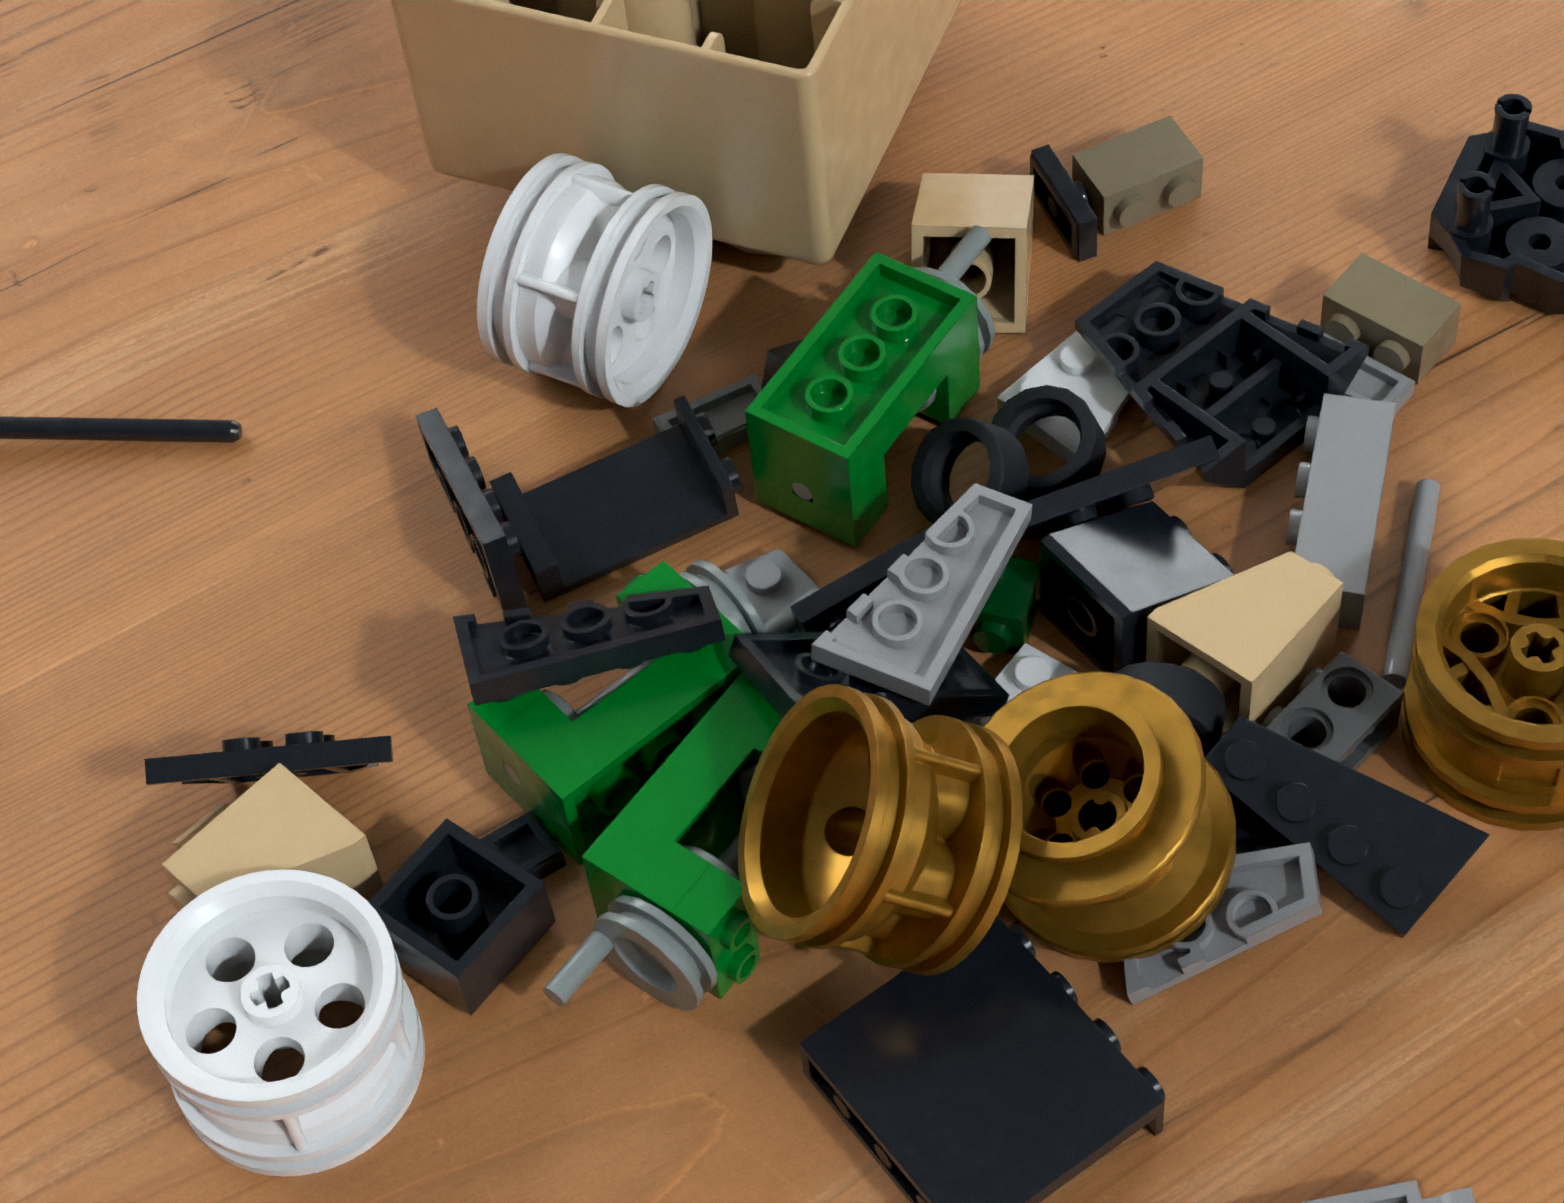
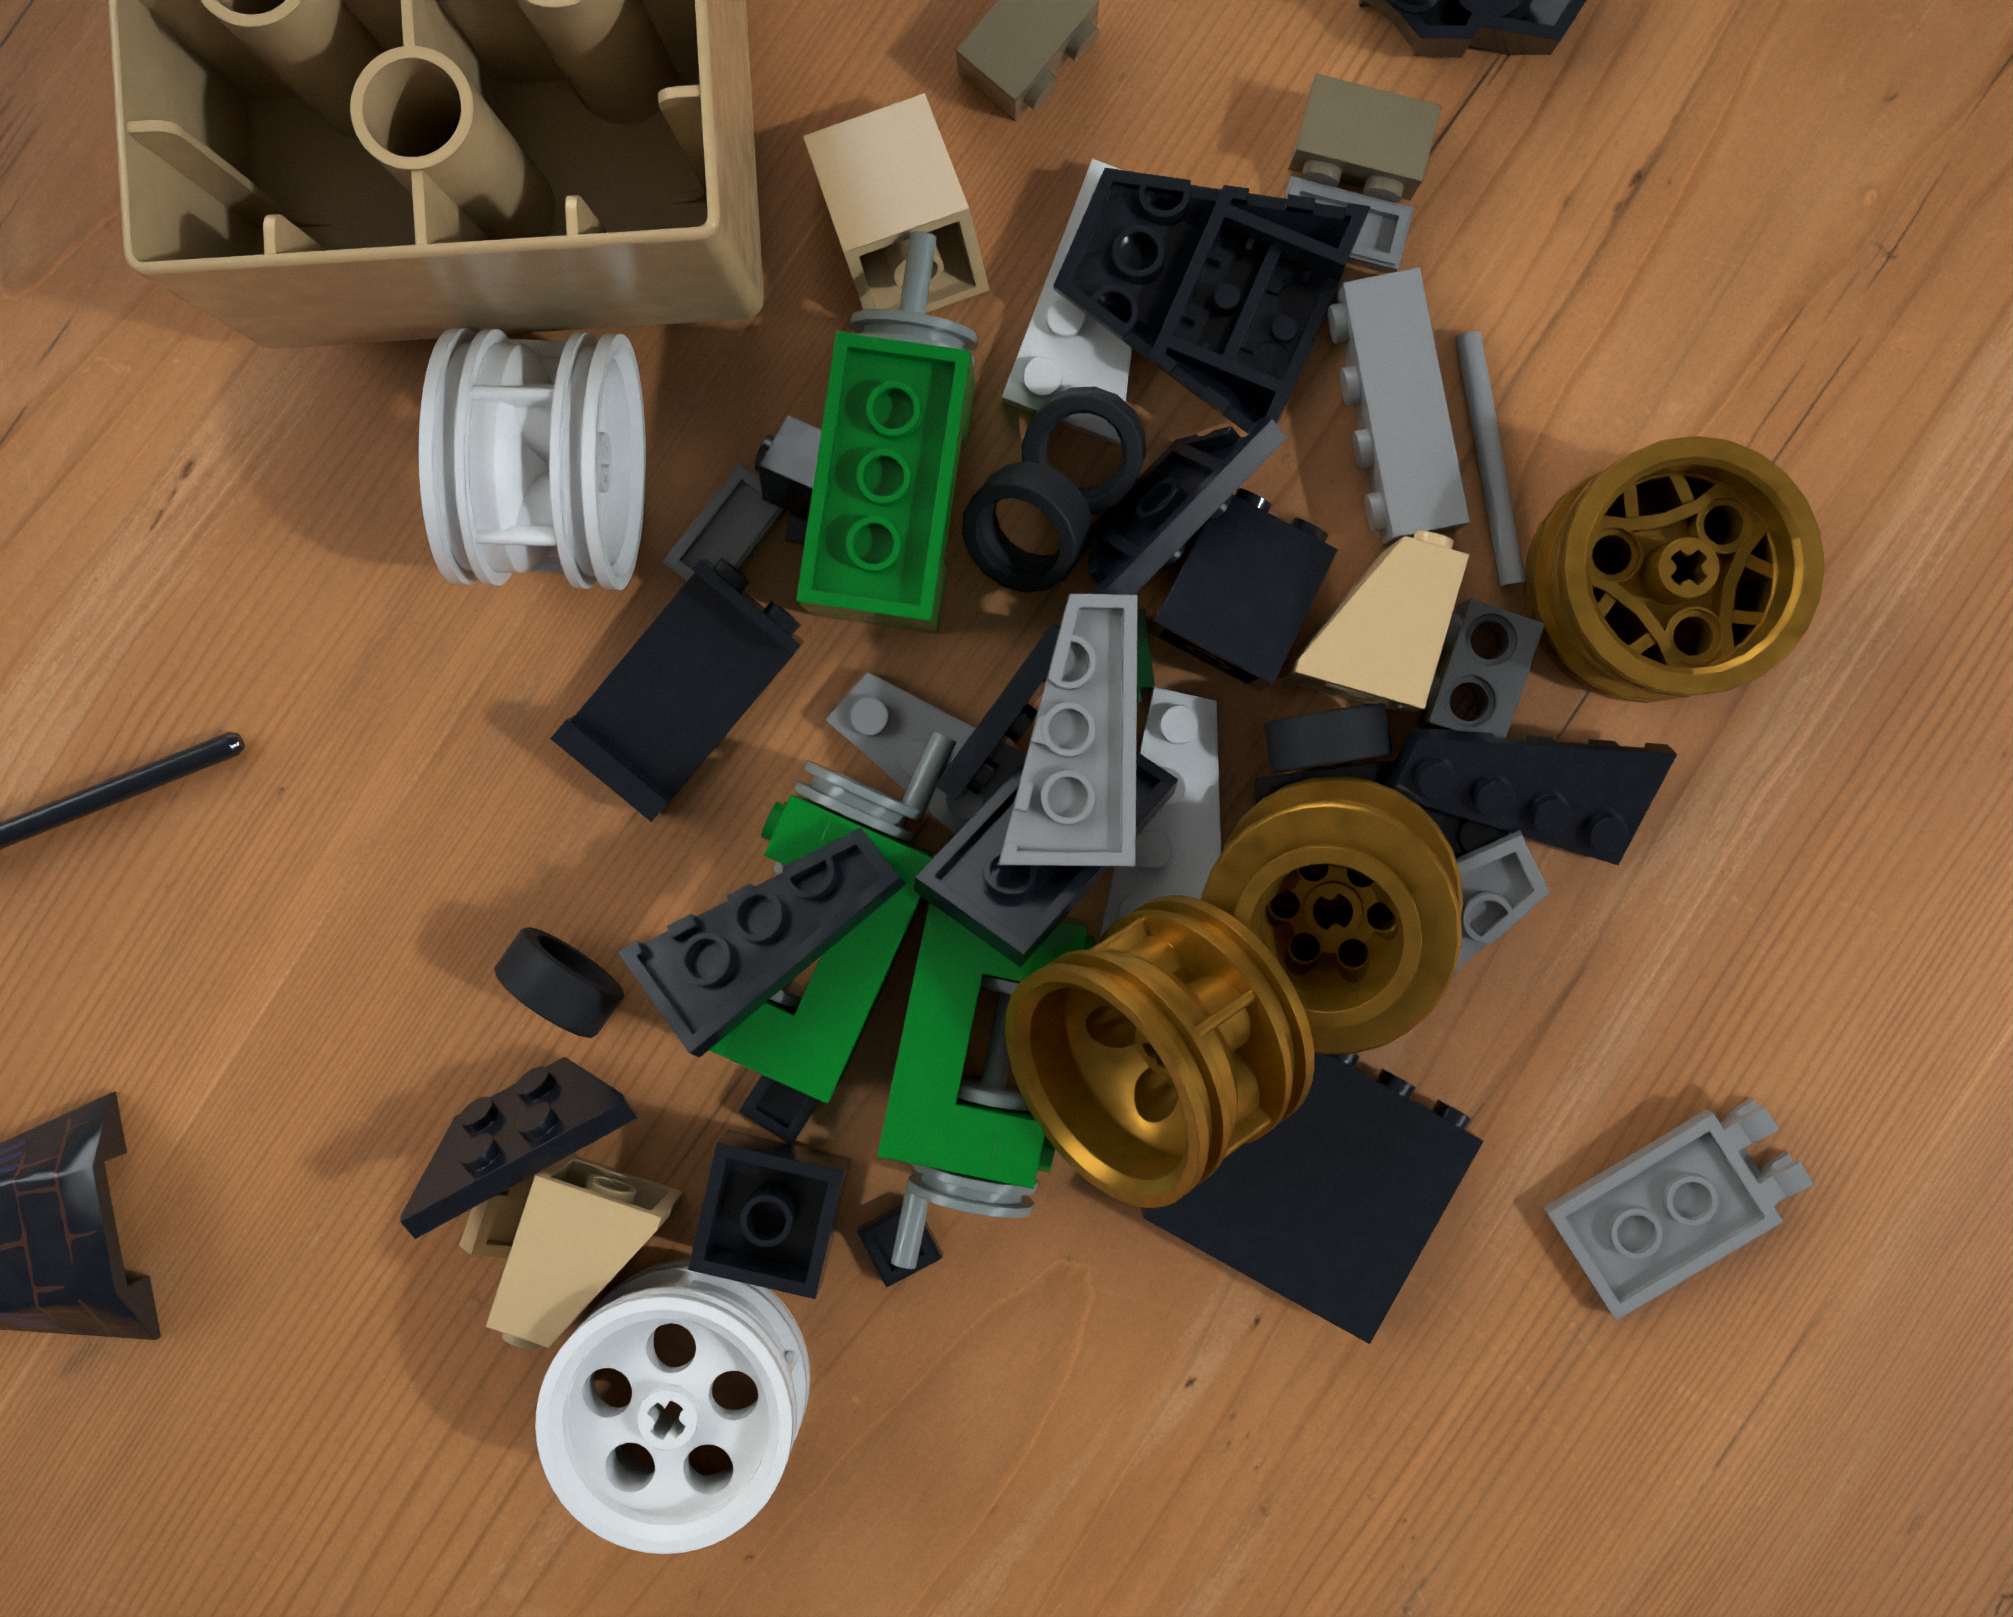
camera: 30 degrees left, 35 degrees up
black wing [415,407,528,621] -> none
black plate [1030,144,1097,262] -> none
none -> black tyre [494,927,624,1038]
none -> black tile [857,1204,943,1288]

